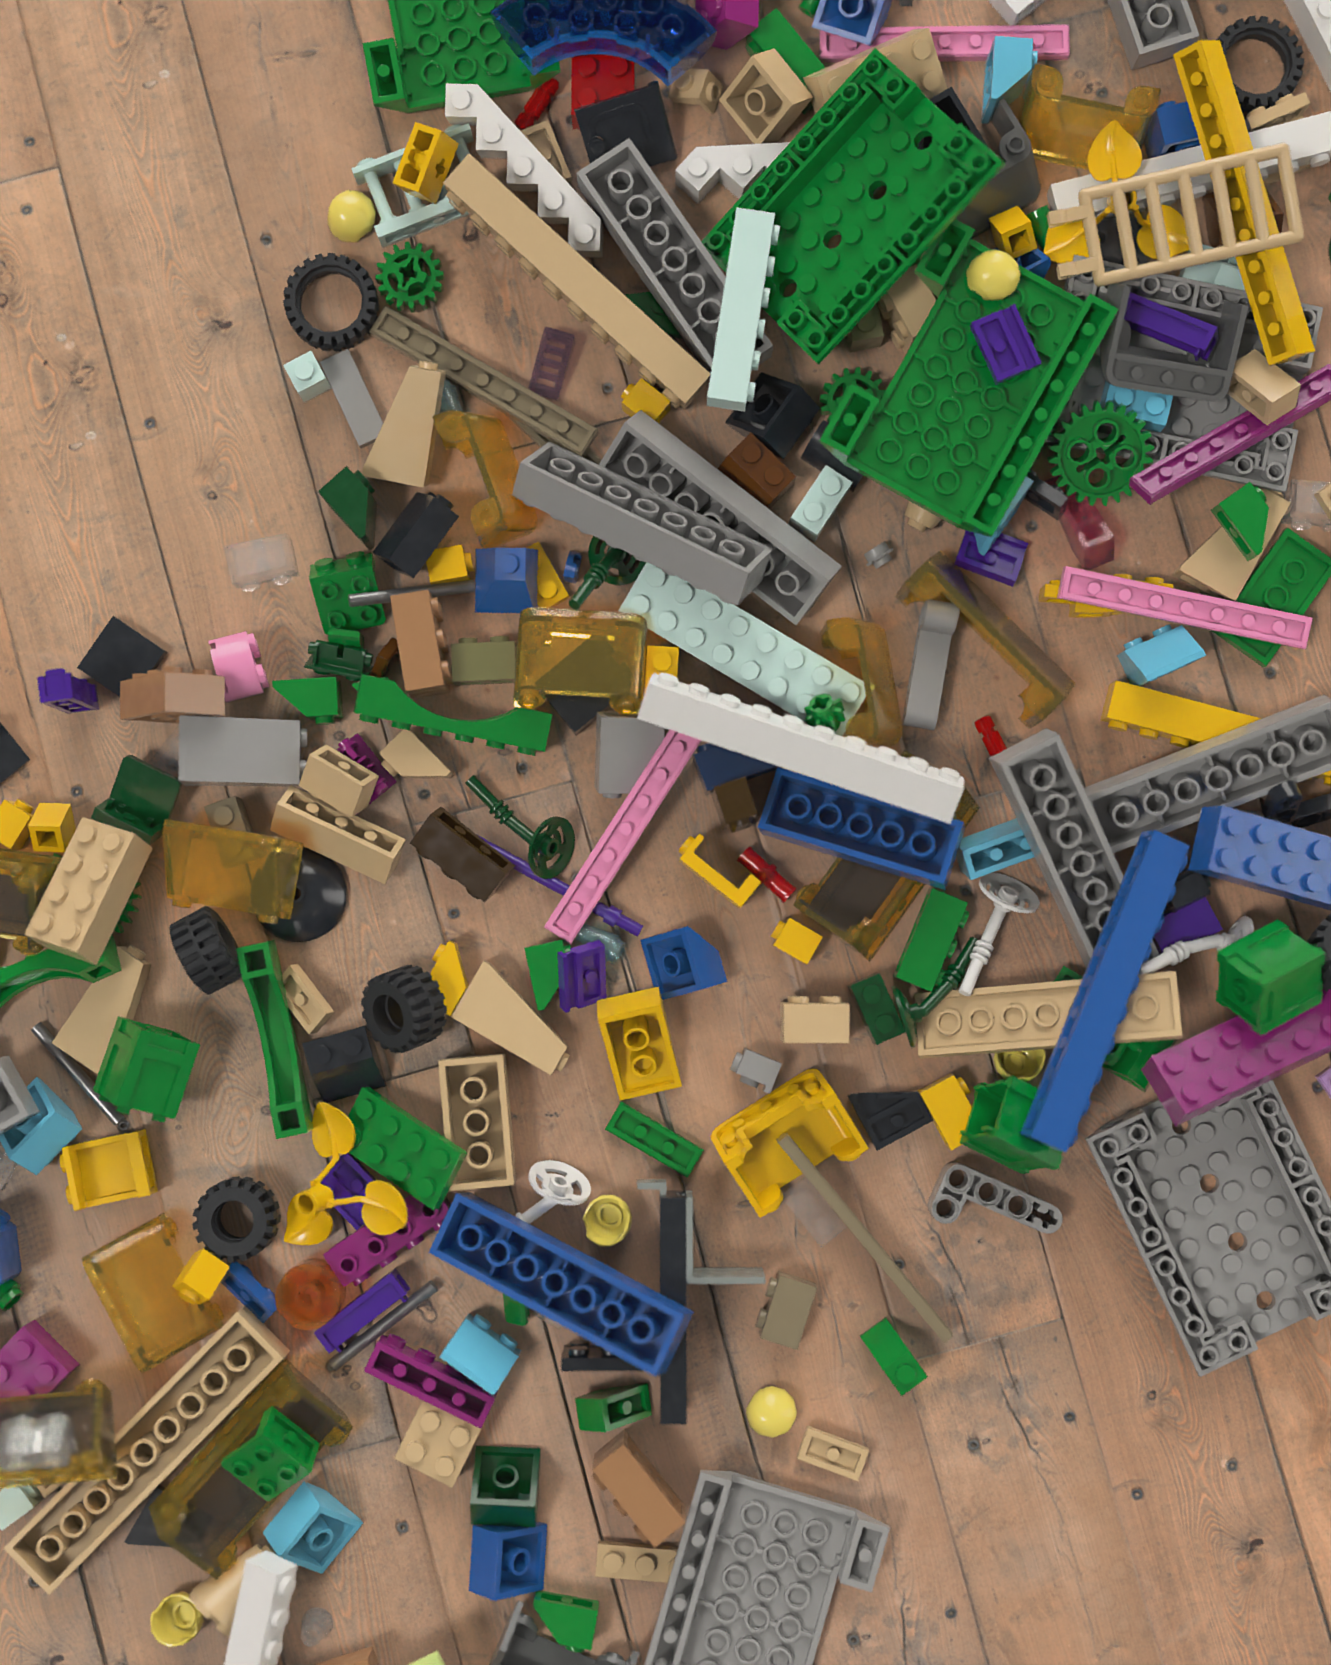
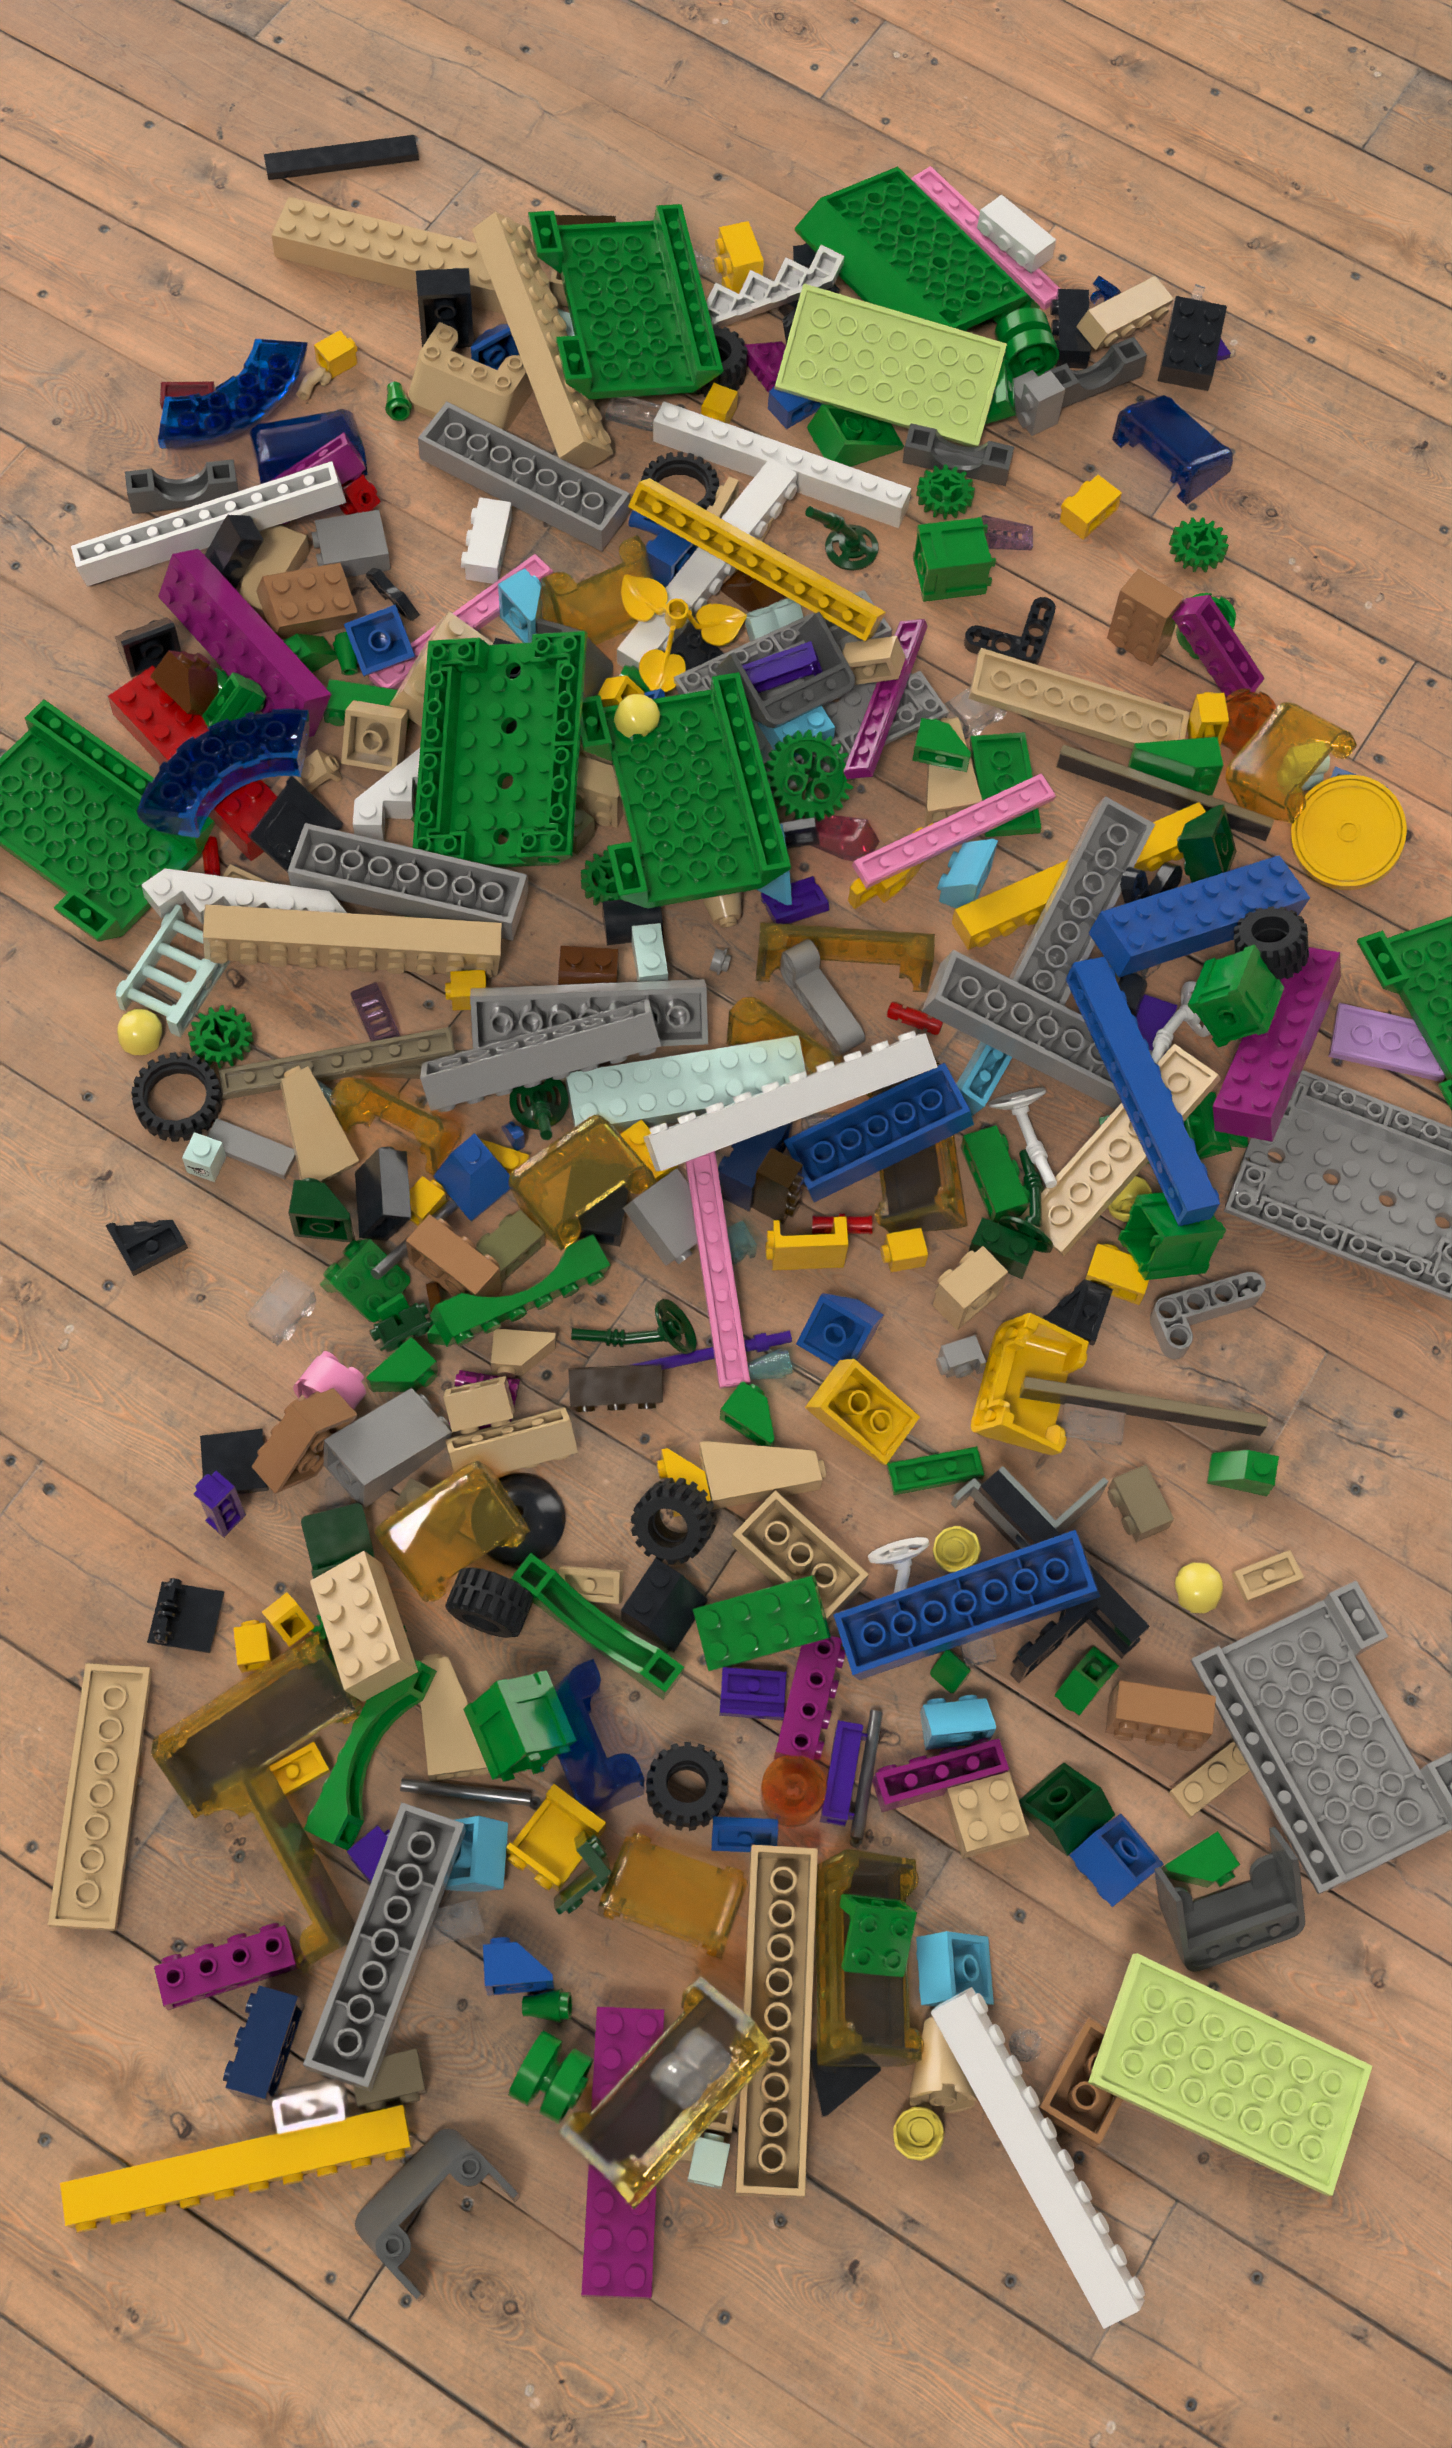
camera: 45 degrees left, 20 degrees down
yellow brick [172,1248,230,1305] -> none
yellow plant [283,1102,408,1245] -> none
yellow brick [392,122,459,204] -> none
dark purple plate [557,940,607,1013] -> none
light aqua brick [707,208,780,412] -> none
black slope [725,372,820,459] -> none
green gear [804,694,846,732] -> none
dark purple plate [970,304,1041,385] -> none
tan bar [1047,143,1304,287] -> none
none -> black wing [106,1220,188,1276]
none -> clear blue windscreen [554,1658,645,1815]
none -> dark green bracket [554,1830,612,1915]
none -> clear light blue brick [727,1220,757,1265]

